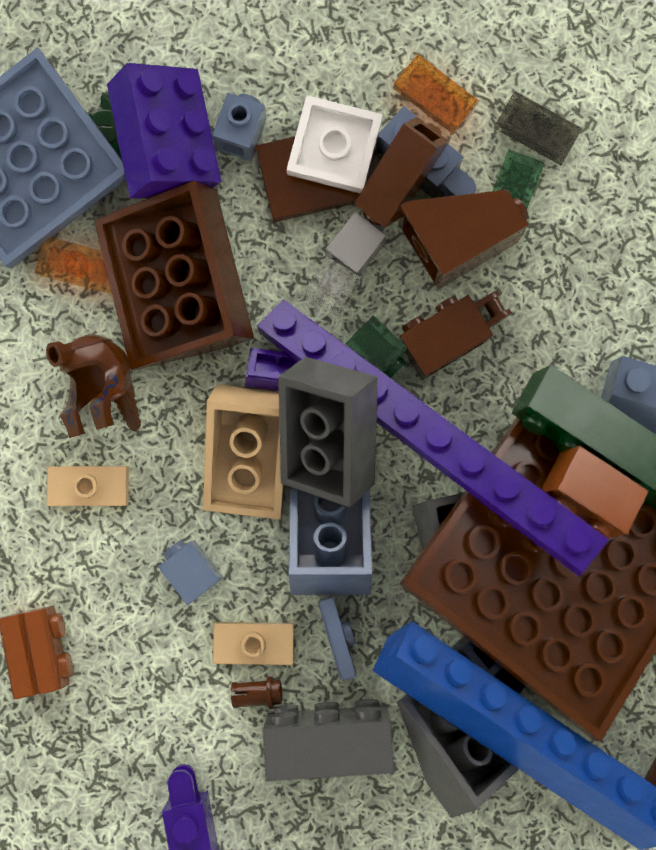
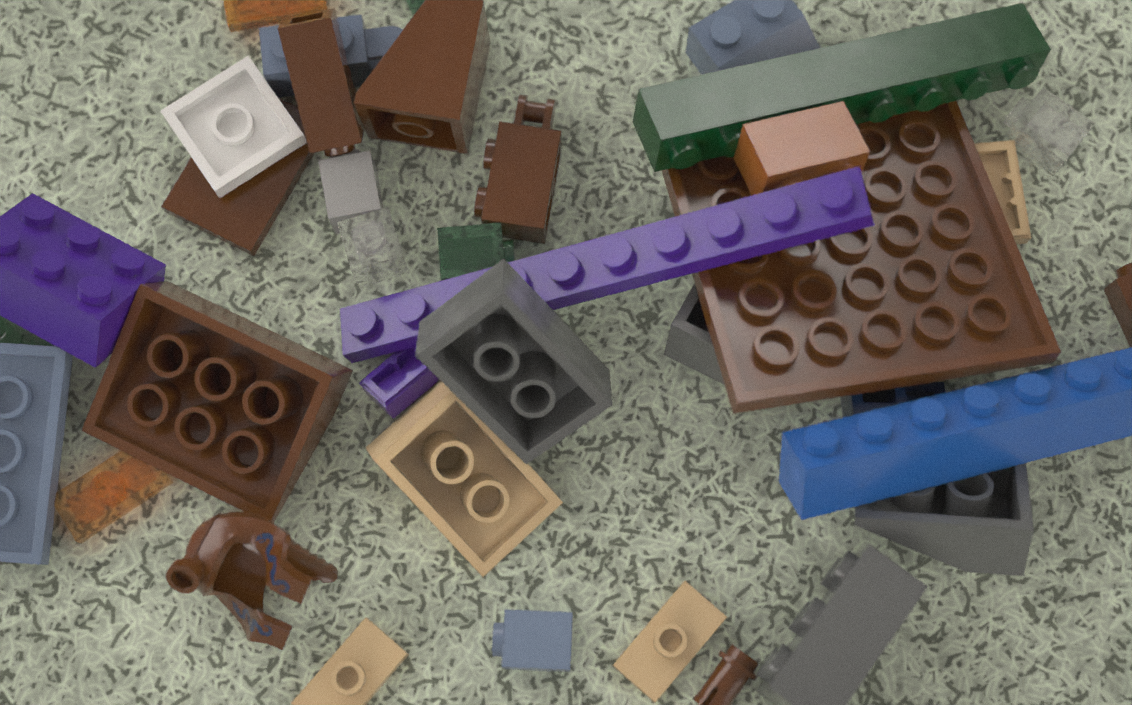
camera: 50 degrees left, 10 degrees down
sand blue brick [212,92,266,161] -> none
sand blue slope [289,487,372,595] -> none
sand blue plate [318,595,356,681] -> none

